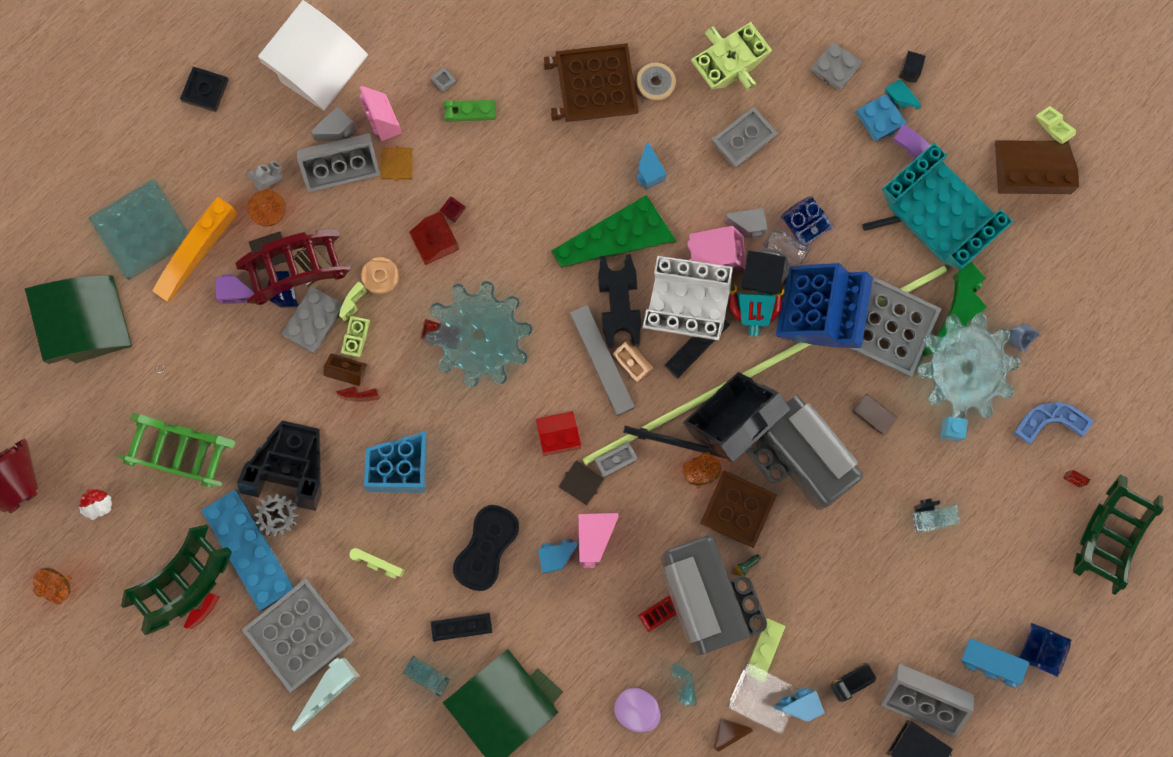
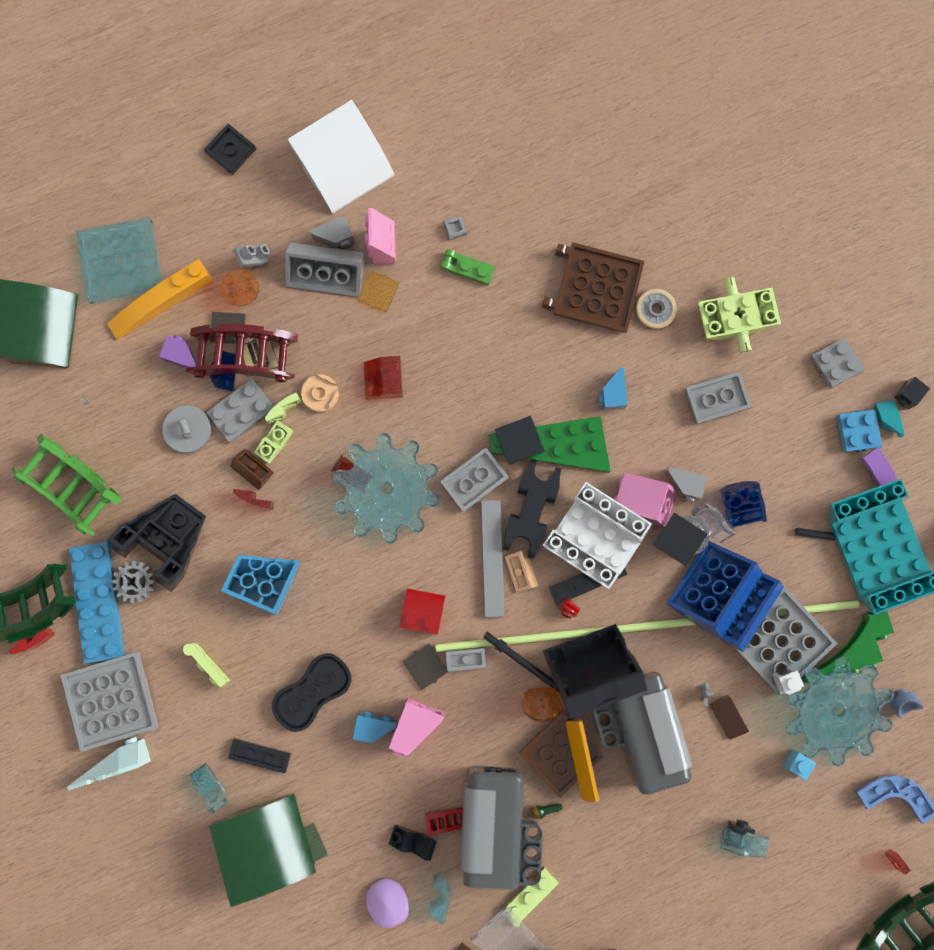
camera: 25 degrees right, 5 degrees up
dark red tile [439,196,466,223] -> none
teal torso [728,285,784,336] -> none
none -> light grey shield [163,405,211,453]
none -> black slope [389,825,437,861]
none -> light grey plate [440,447,509,512]
none -> black tile [495,416,545,465]
none -> red plate [559,597,580,619]
none -> light orange slope [566,719,599,802]
none -> light grey plant [701,682,714,706]
none -> white window [772,666,804,695]

